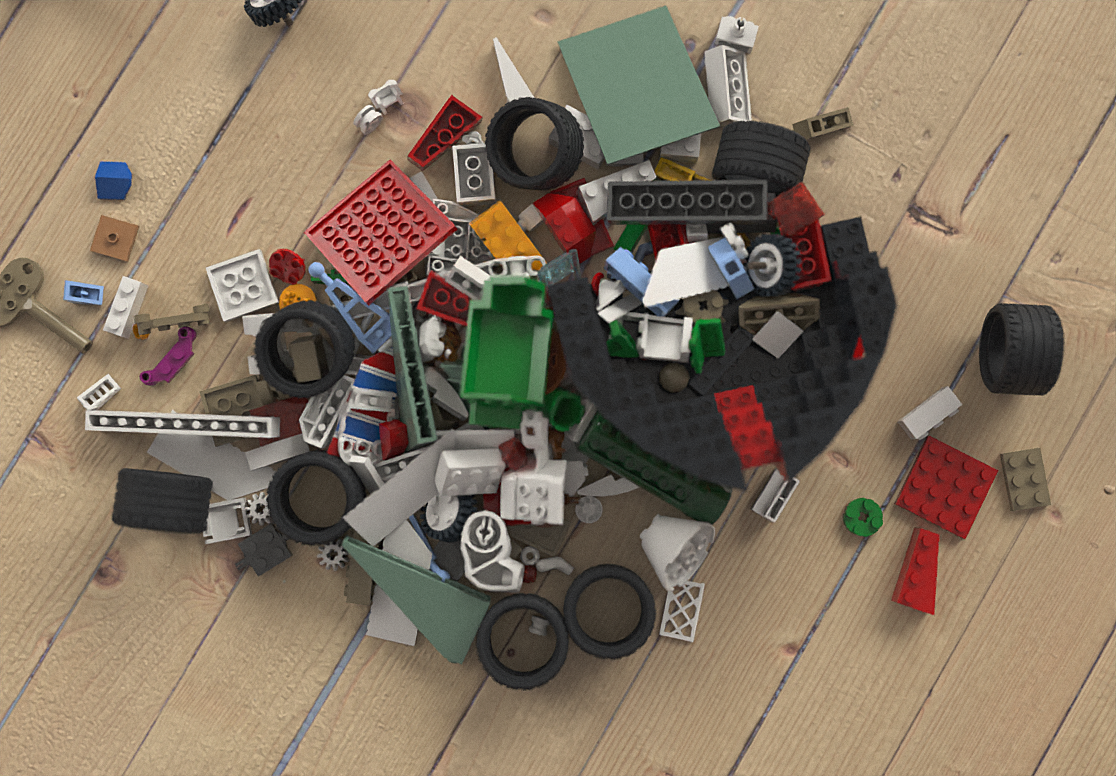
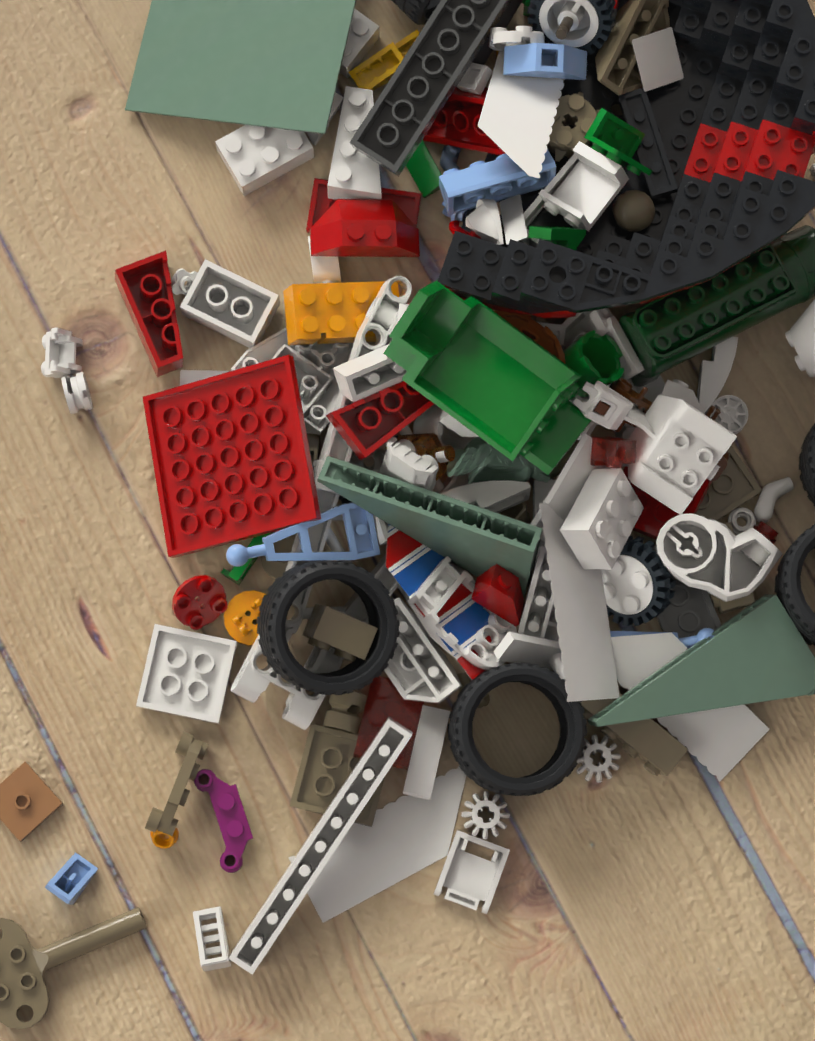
camera: 60 degrees left, 5 degrees down
white brick [103,276,148,339] -> none
black tyre [111,468,213,534] -> none
dark grey plate [235,523,292,577] -> none
black tyre [485,97,584,191] -> none
white slope [493,38,534,102] -> none
clear light blue plate [537,249,582,309] -> none

